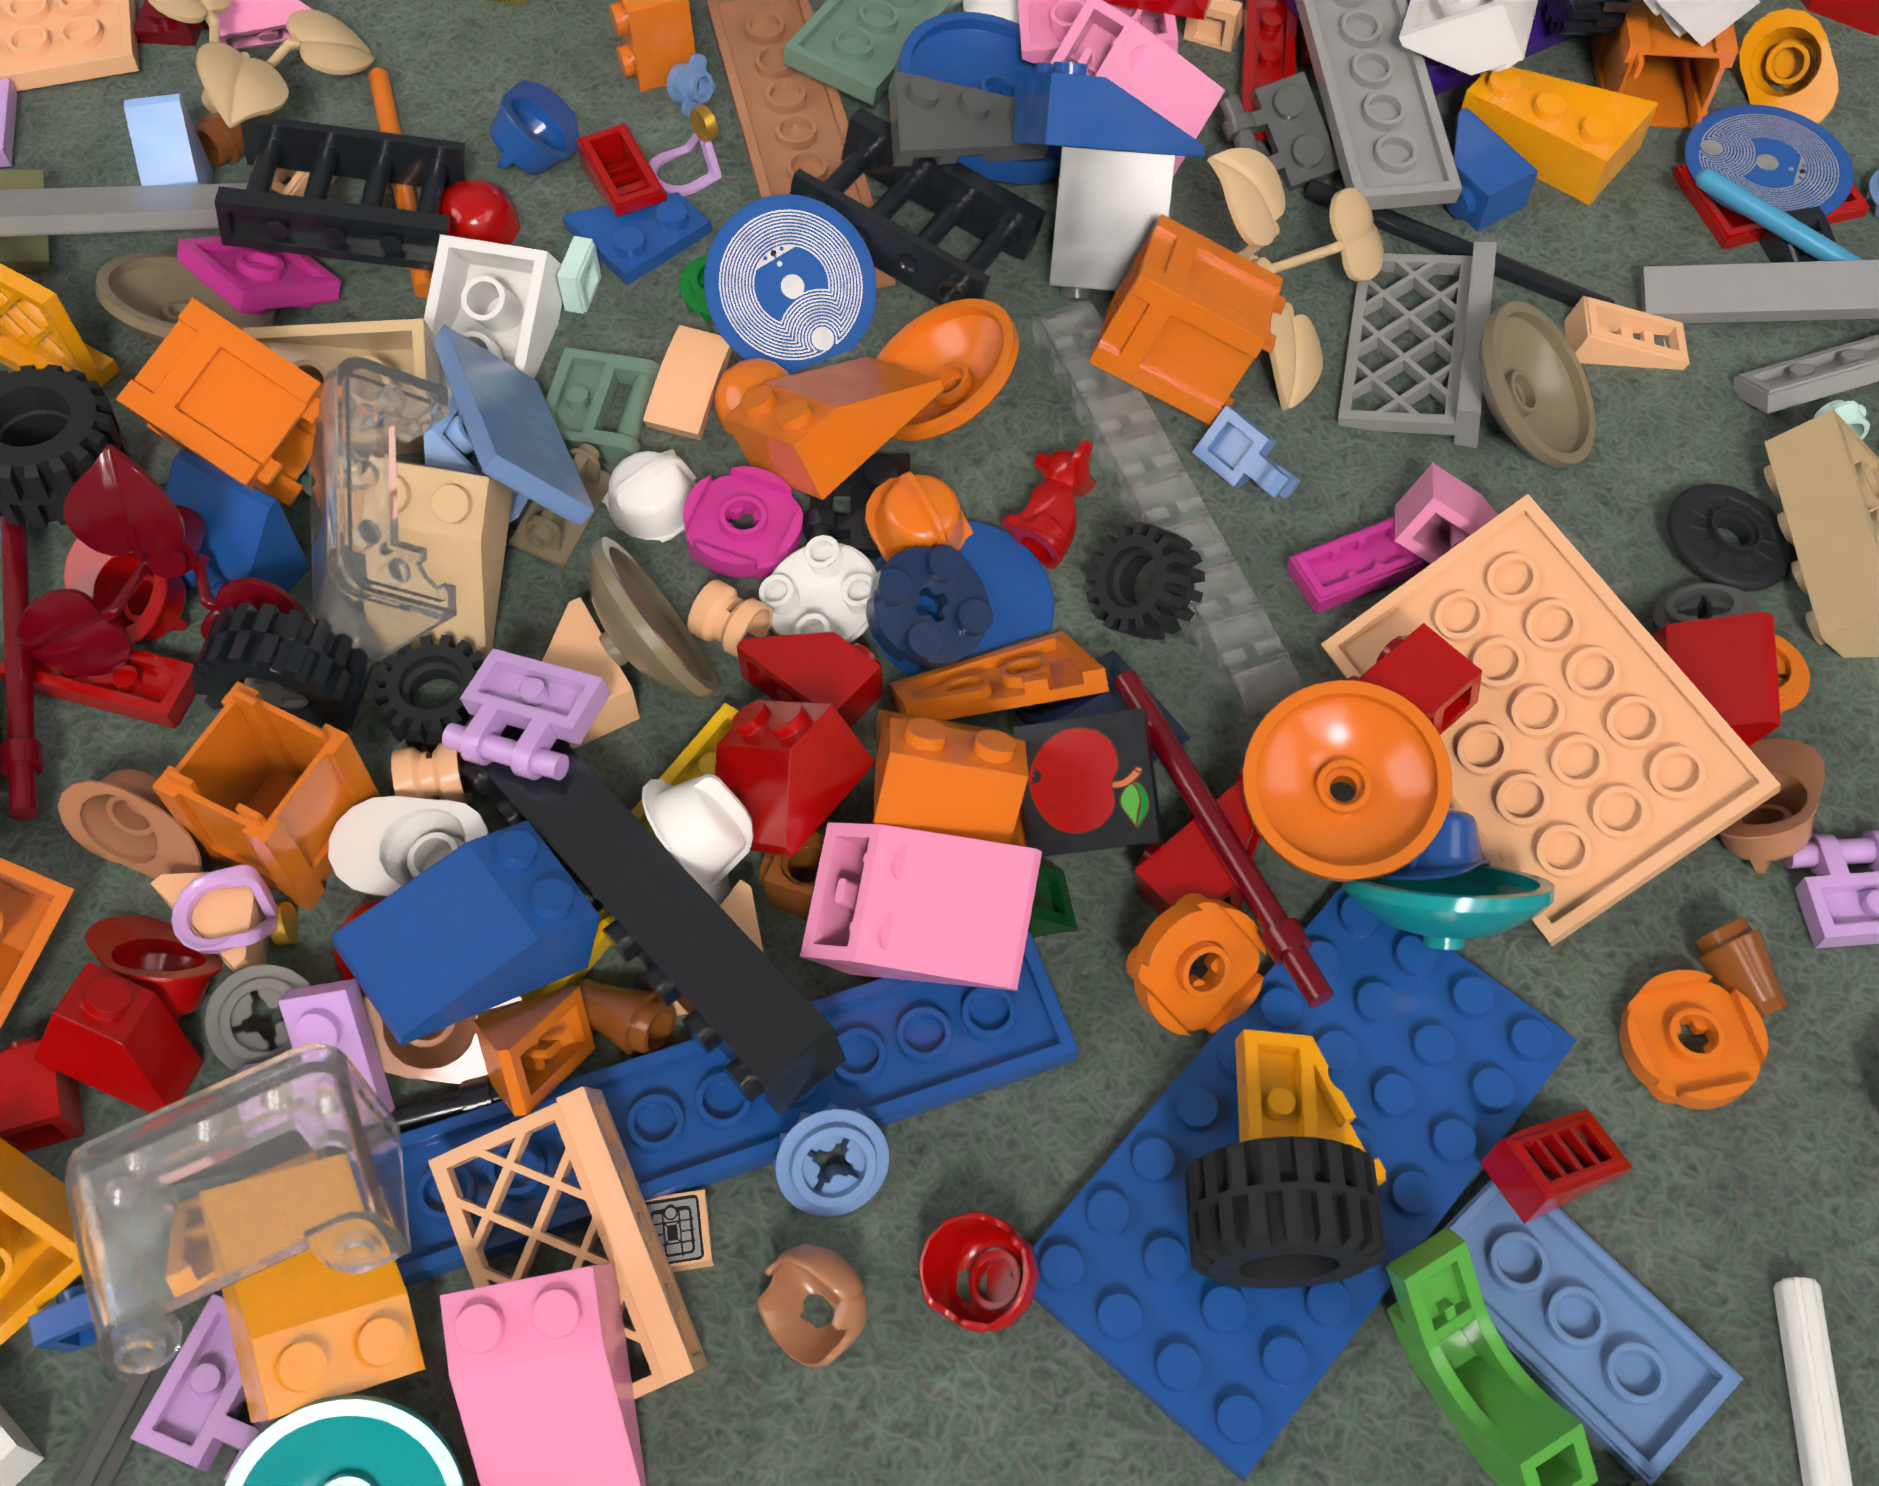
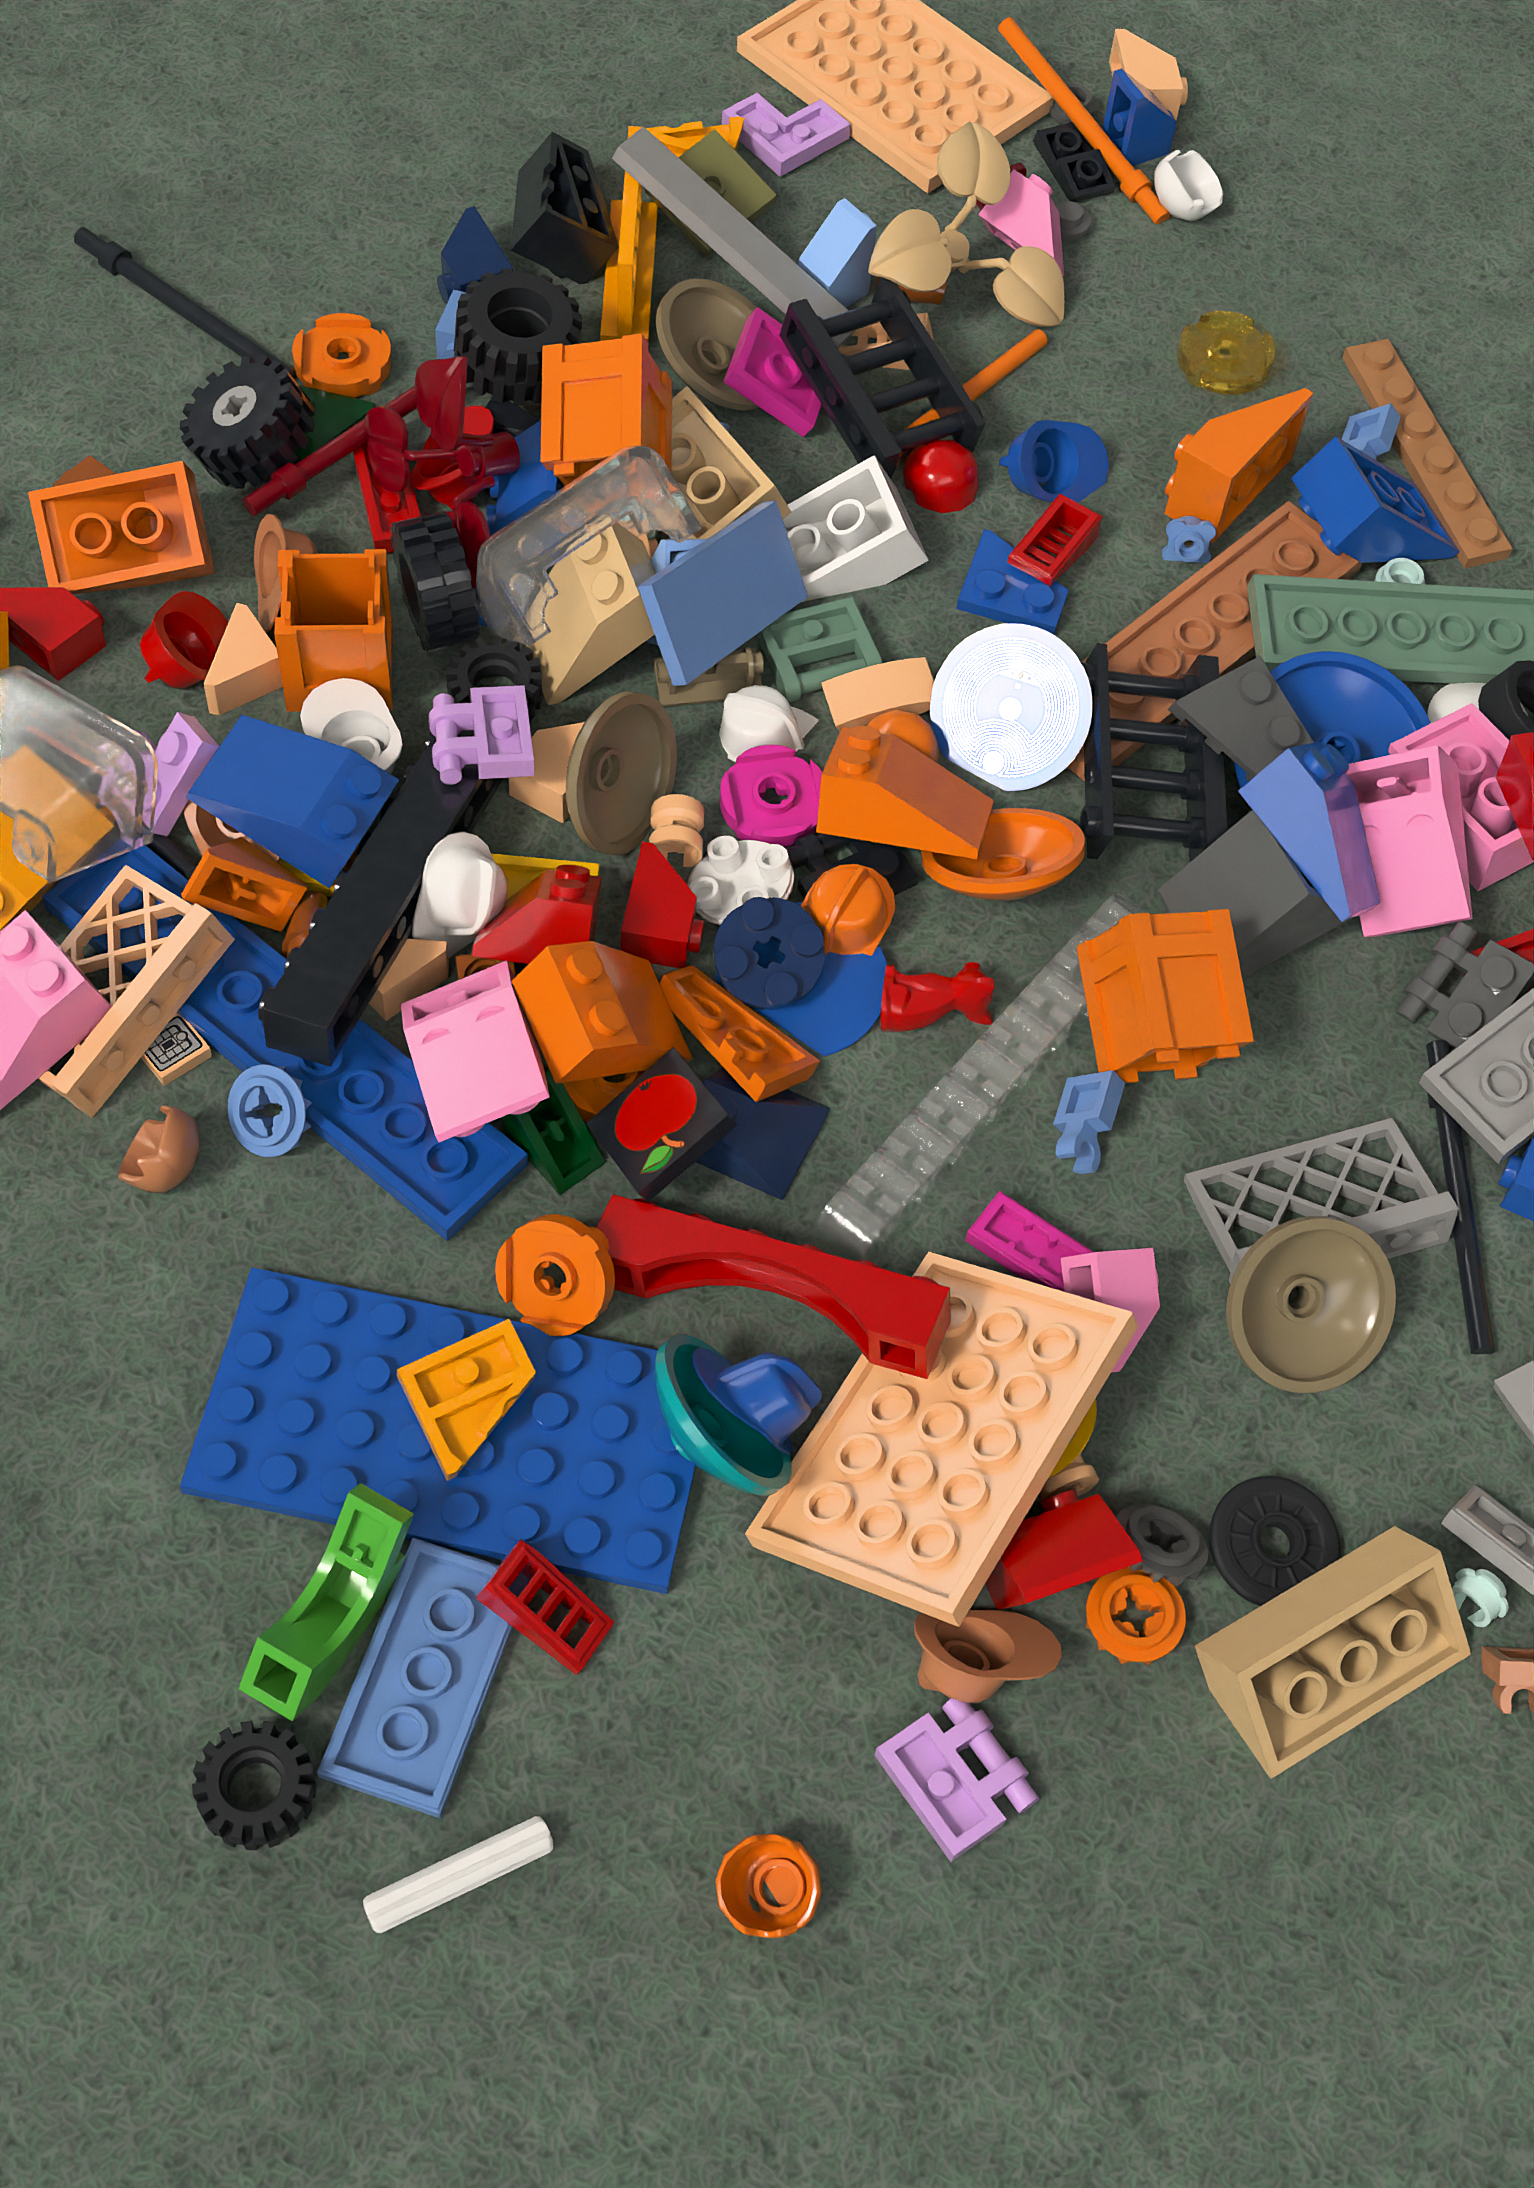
camera: 55 degrees right, 0 degrees up
red slope [34,961,203,1122] -> none
lavender piece [171,864,298,954] -> none
gear [205,964,311,1071] -> none
light nougat wheel [391,743,470,804] -> none
light aqua tile [557,236,602,314] -> none
lavender piece [649,105,722,197] -> none
red hair [917,1211,1039,1334] -> none
black tyre [1086,522,1205,640] -> none
dark red bar [1114,670,1334,1008] -> none
black tyre [1184,1136,1386,1288] -> none
tan plant [1207,147,1384,411] -> none
orange dish [1243,680,1452,882] -> none
light nougat slope [1564,296,1690,370] -> none
orange plate [1619,970,1769,1110] -> none
dark orange cone [1694,917,1789,1018] -> none

